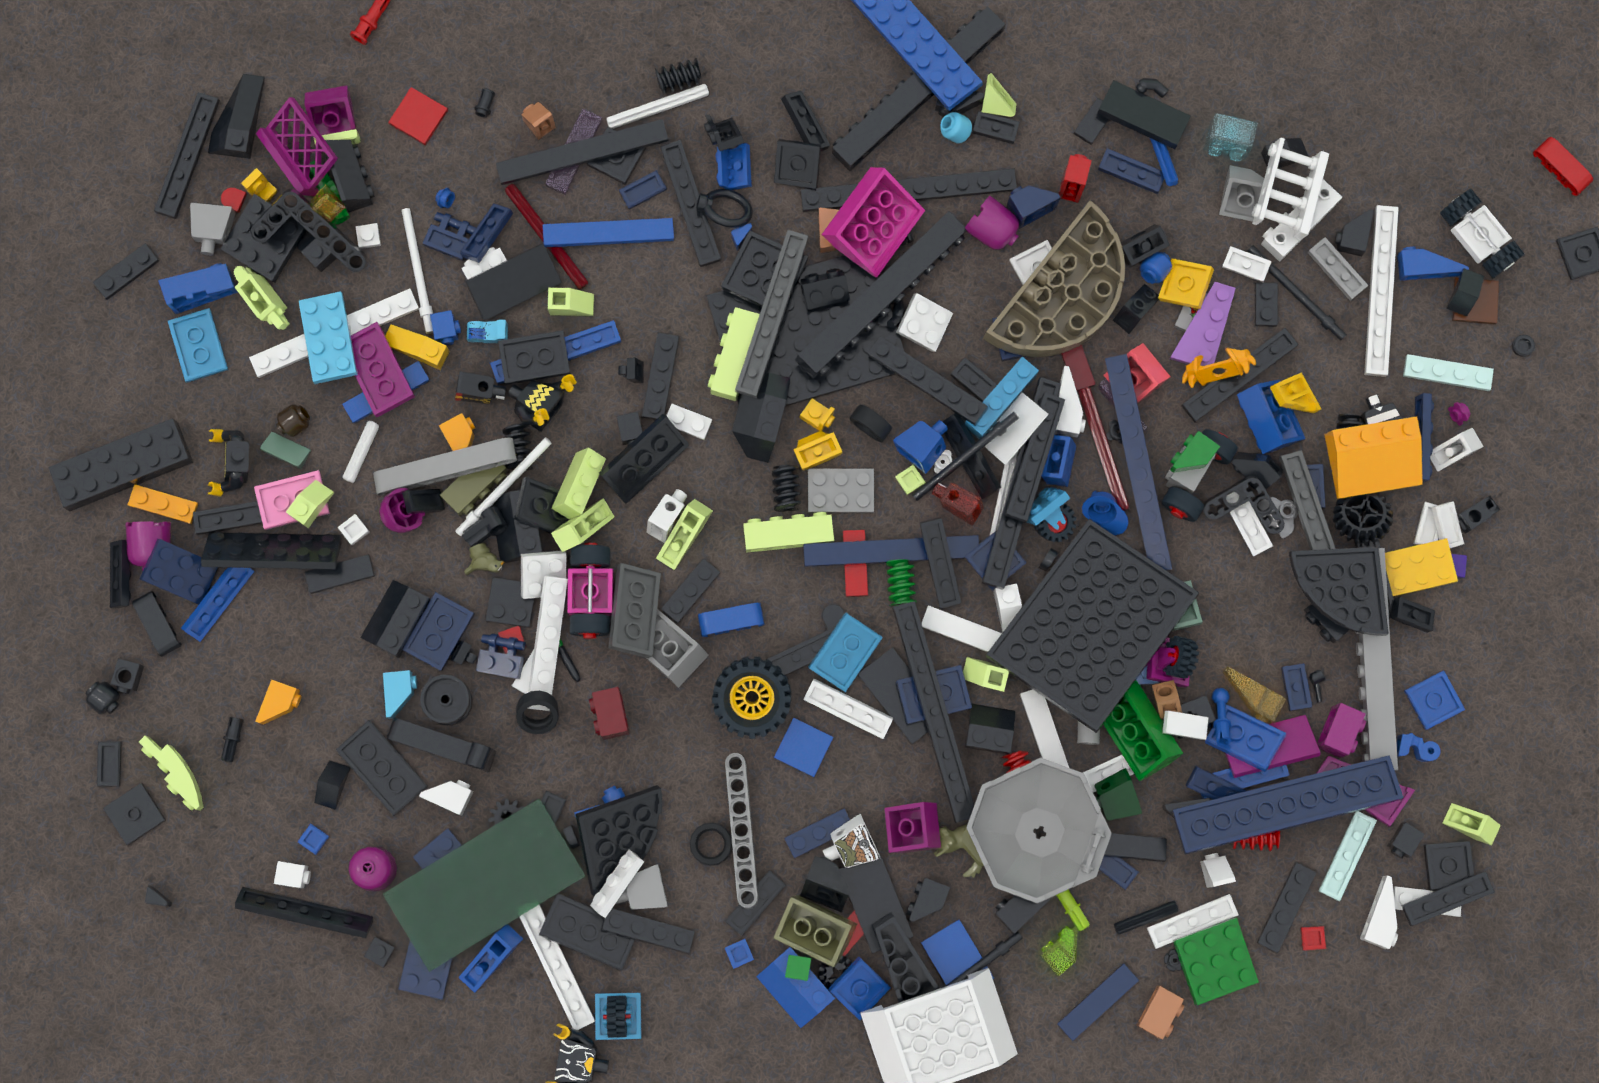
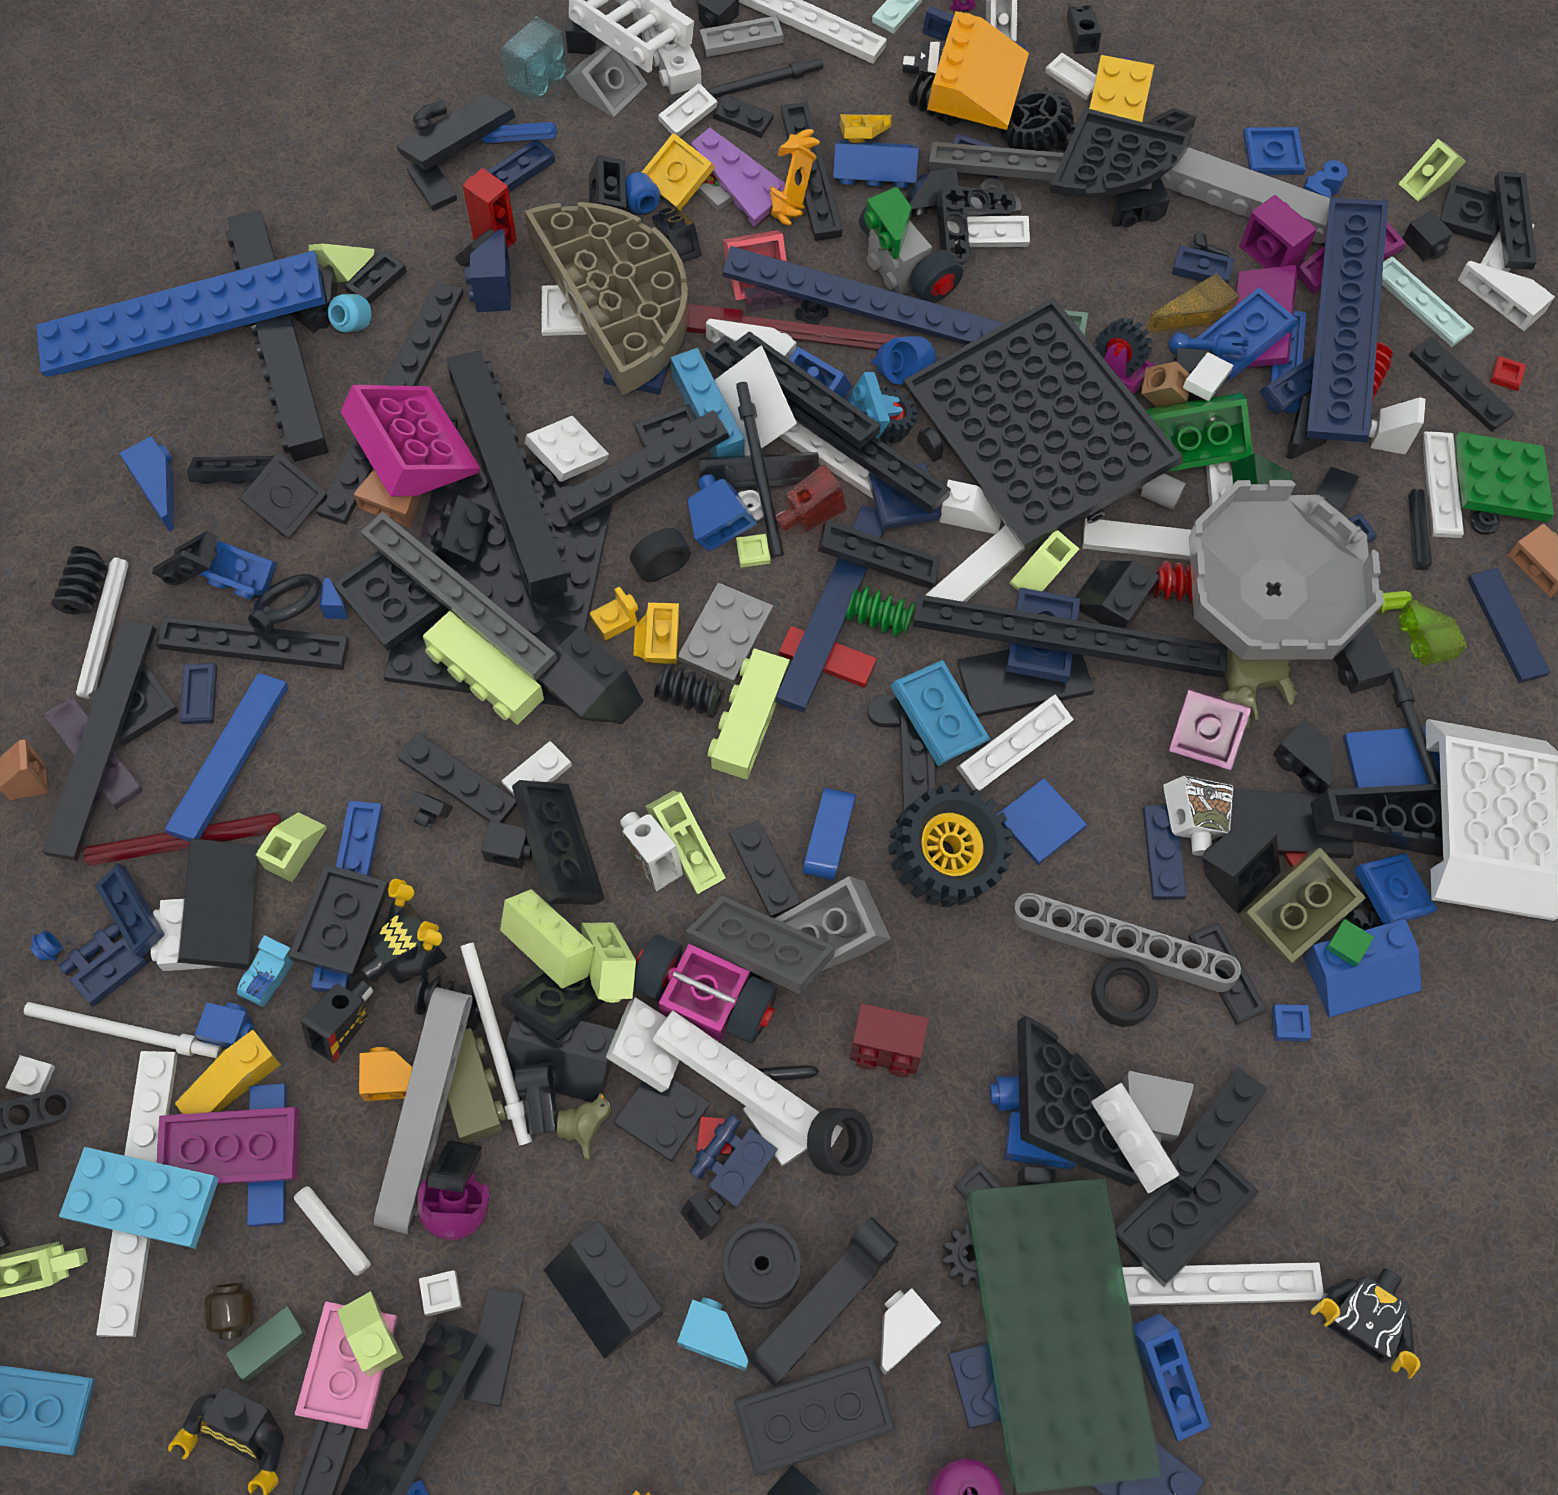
camera: 65 degrees left, 15 degrees down
dark blue plate [402,592,475,672] -> none
plate [595,993,641,1040] -> none
magenta cylinder [965,196,1019,250] -> none
white tile [1431,501,1464,548] -> none
none -> blue slope [119,436,174,531]
none -> black tile [455,229,495,266]

